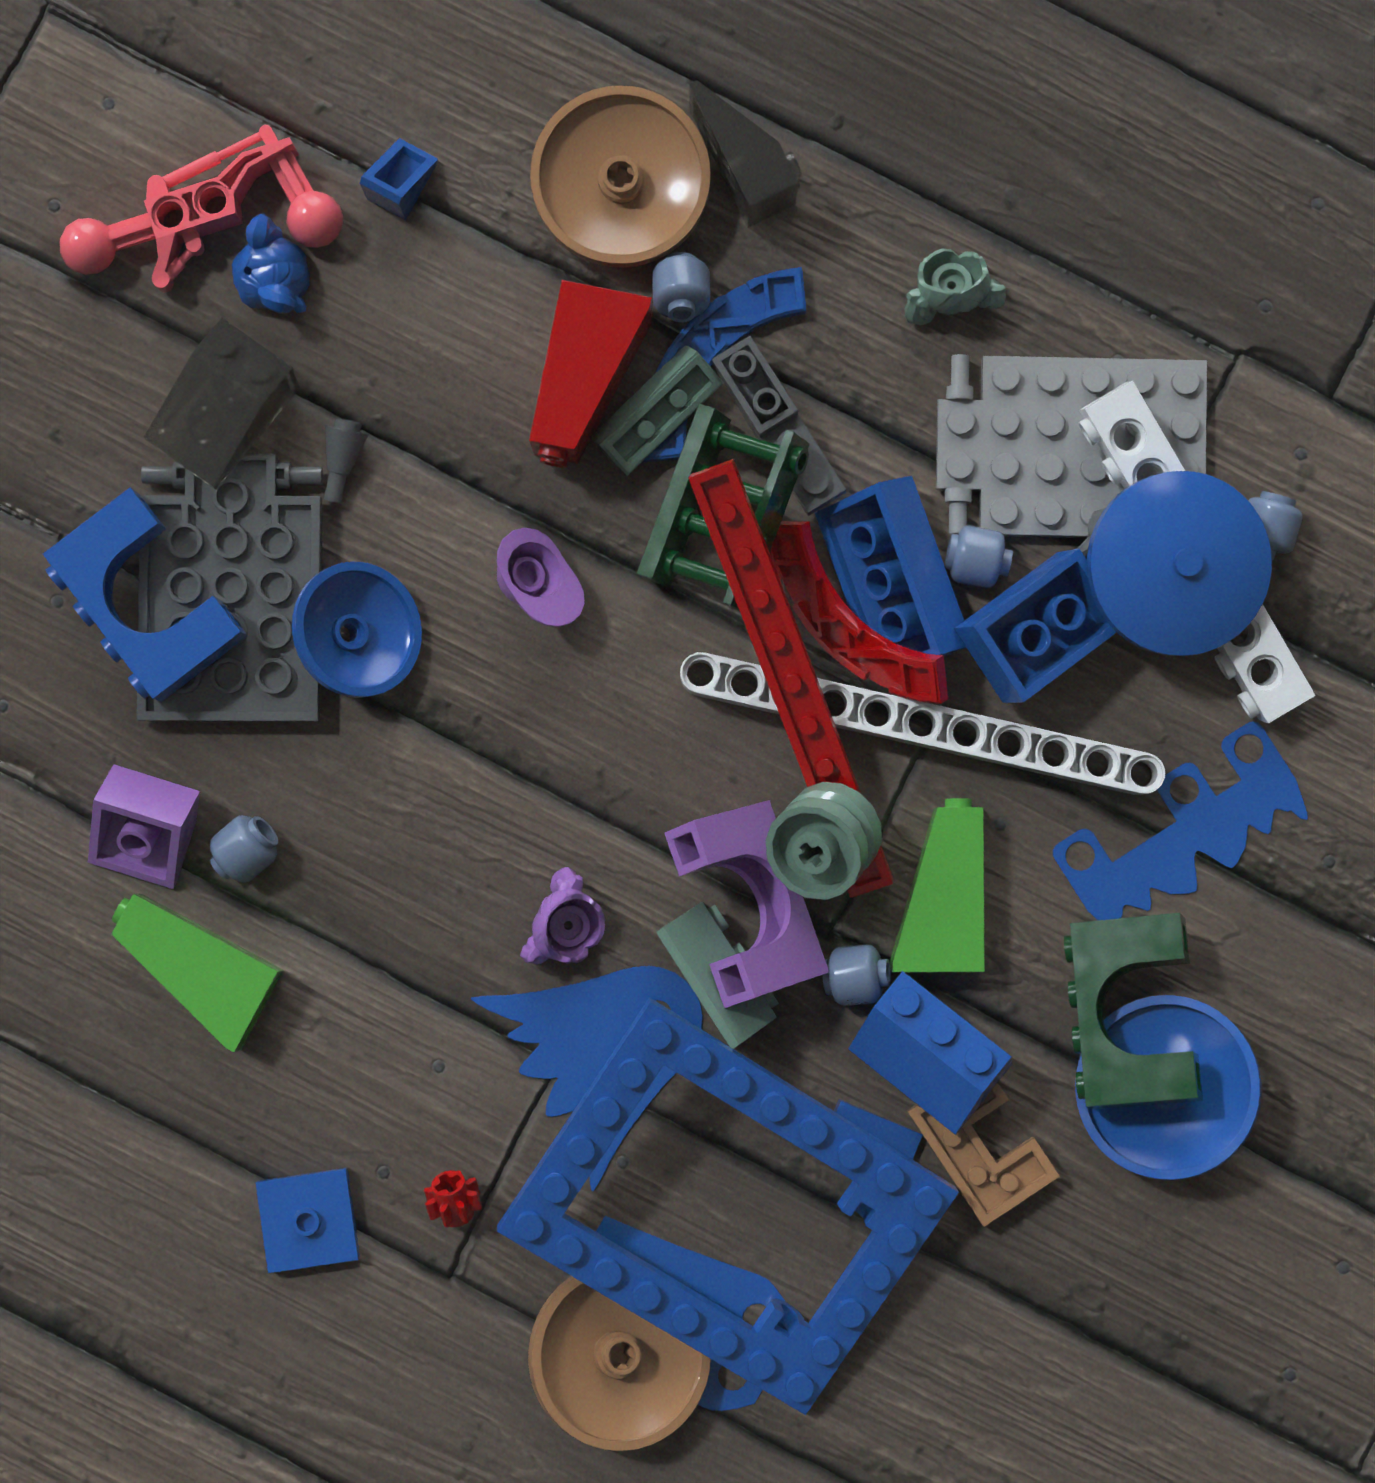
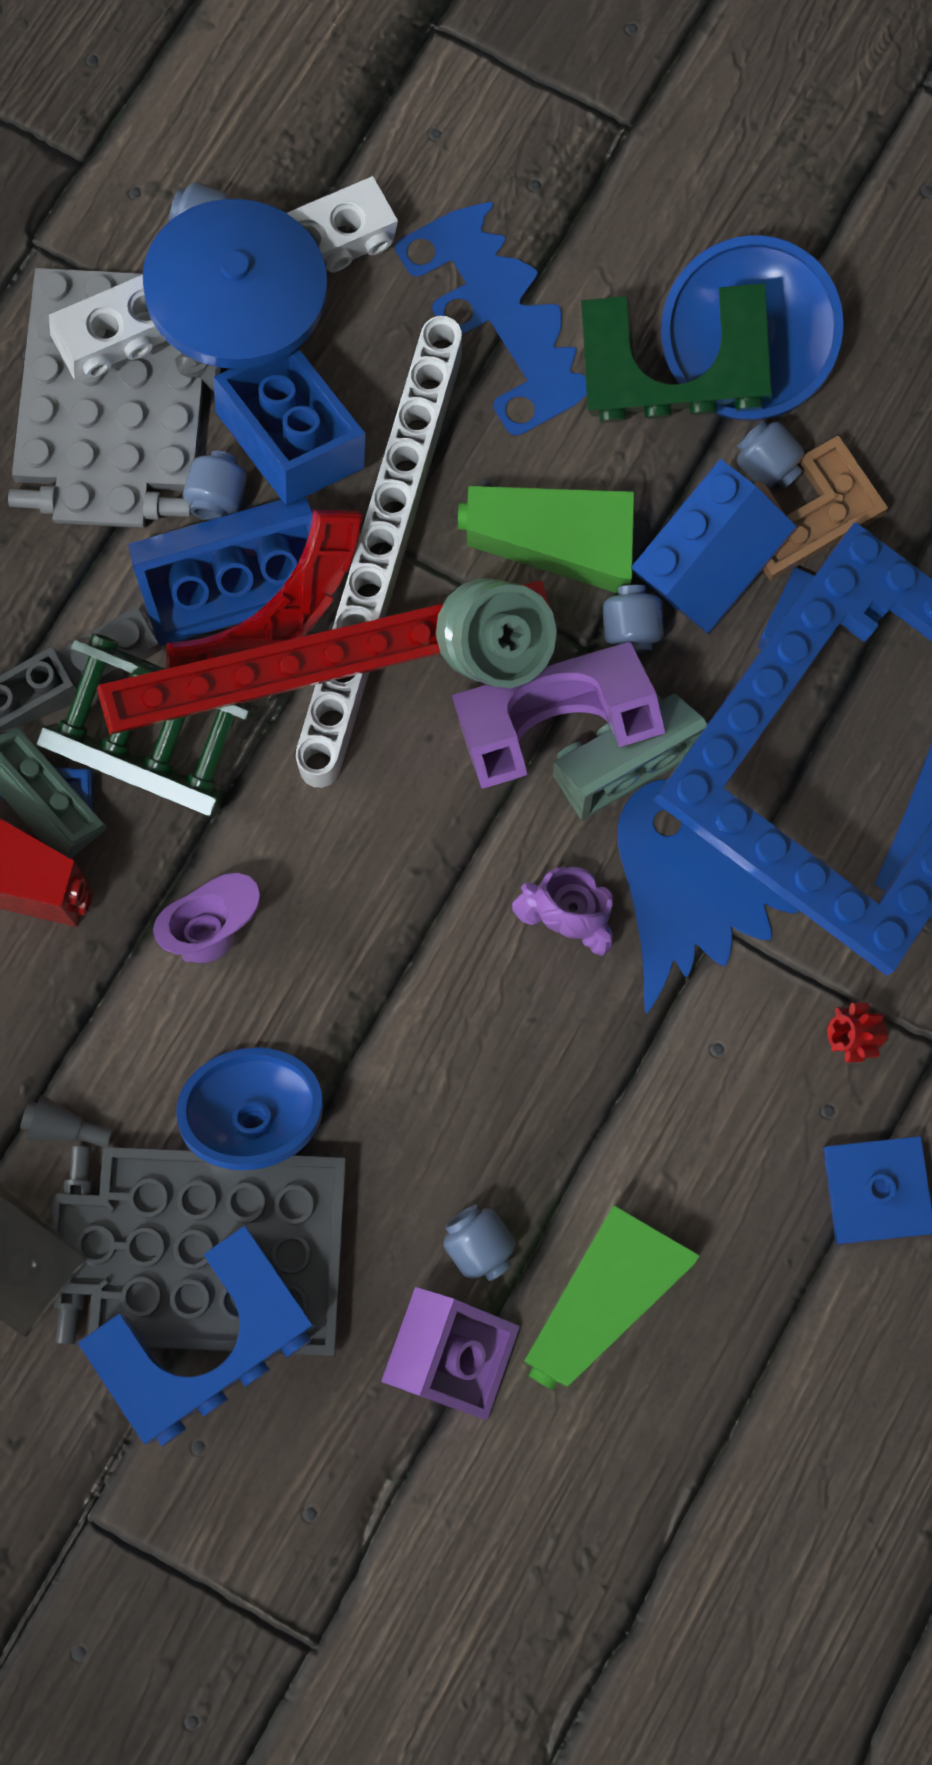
camera: 85 degrees left, 10 degrees down
none -> sand blue head [736,421,804,489]

